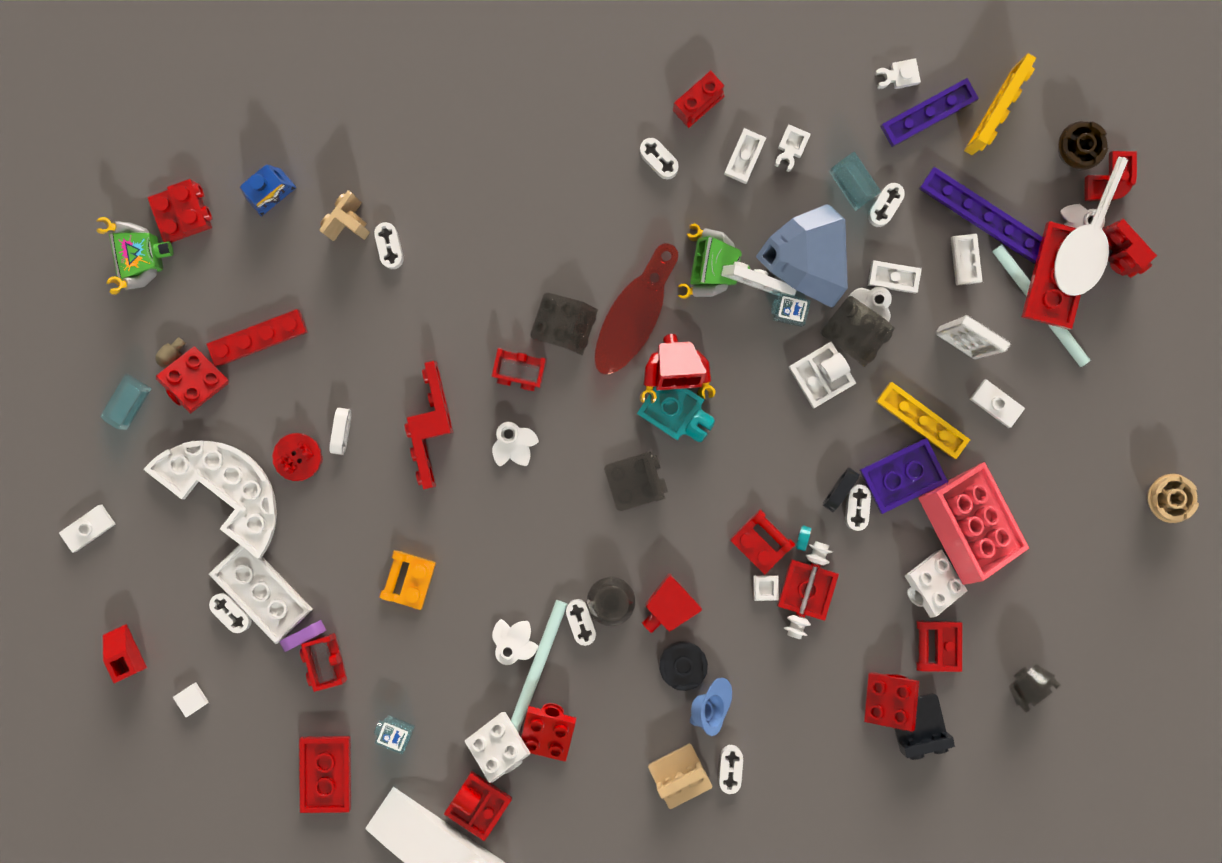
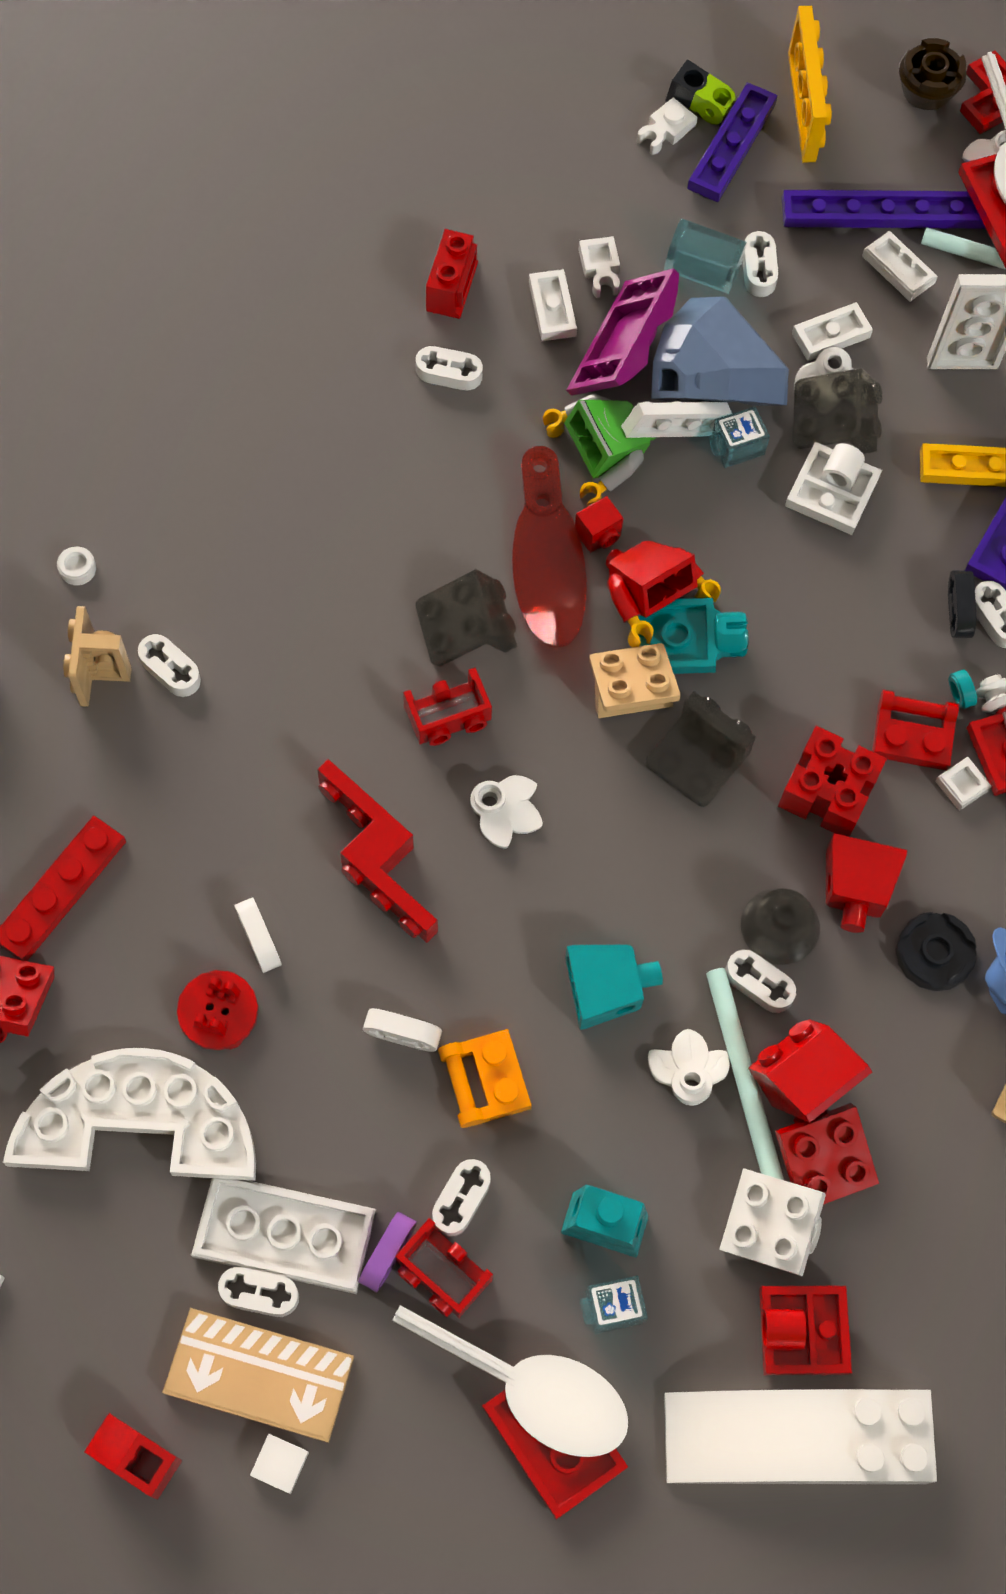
camera: 35 degrees left, 20 degrees down
none -> white tile [57,546,96,585]
none -> tan tile [162,1308,355,1443]
none -> white beam [362,1008,442,1052]
none -> white piece [392,1305,628,1457]
none -> white beam [432,1159,491,1236]
none -> teal torso [561,1185,649,1258]
none -> teal torso [565,945,663,1030]
none -> magenta slope [566,268,679,396]
none -> red plate [574,496,624,553]
none -> tan bracket [589,643,680,718]
none -> leg [665,59,736,125]
none -> red slope [748,1019,872,1123]
none -> red brick [777,726,887,837]

